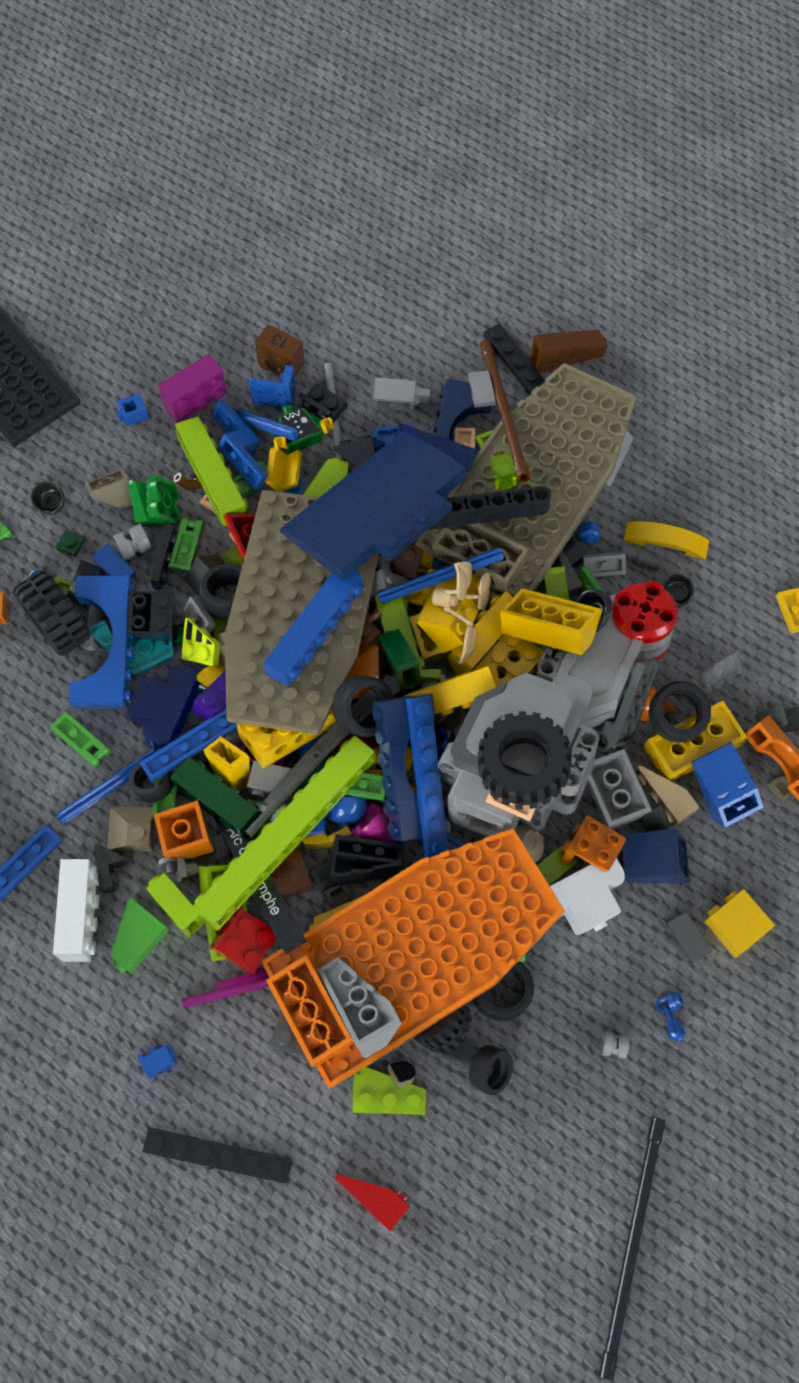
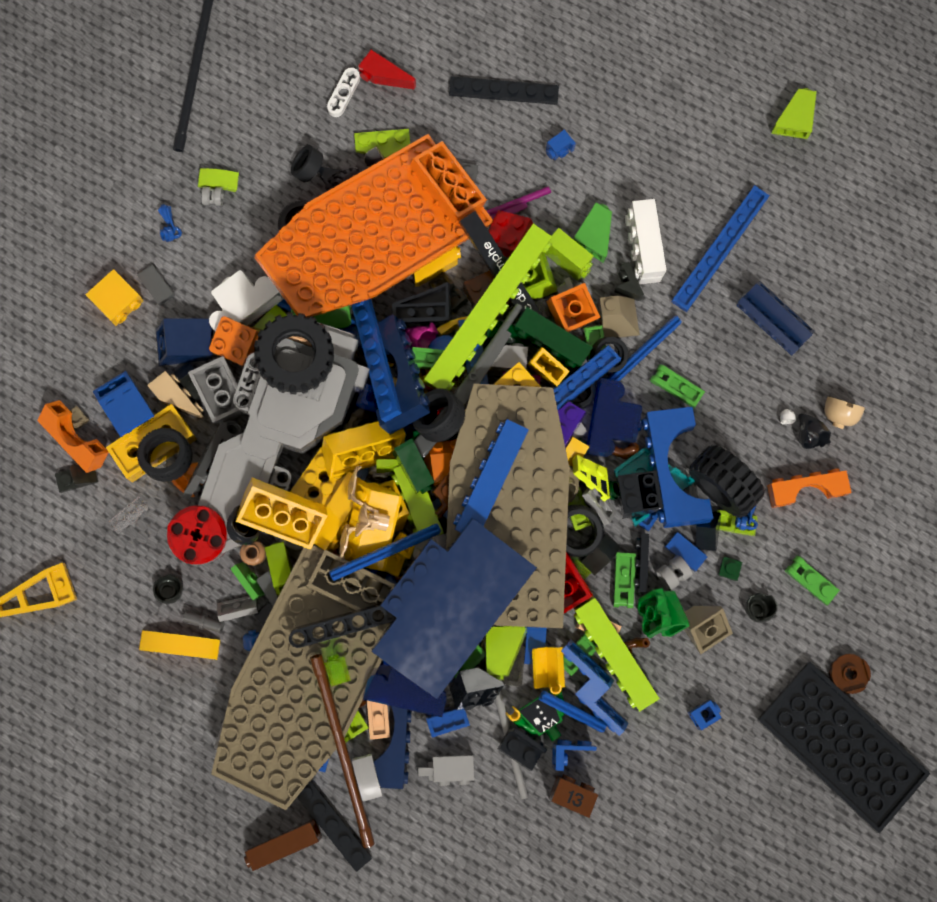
camera: 170 degrees right, 10 degrees up
magenta brick [158,353,227,423] -> none
light grey wedge [317,957,401,1059] -> none
none -> lime slope [197,168,239,192]
none -> white beam [327,68,360,117]
none -> reddish brown arm [610,442,639,459]

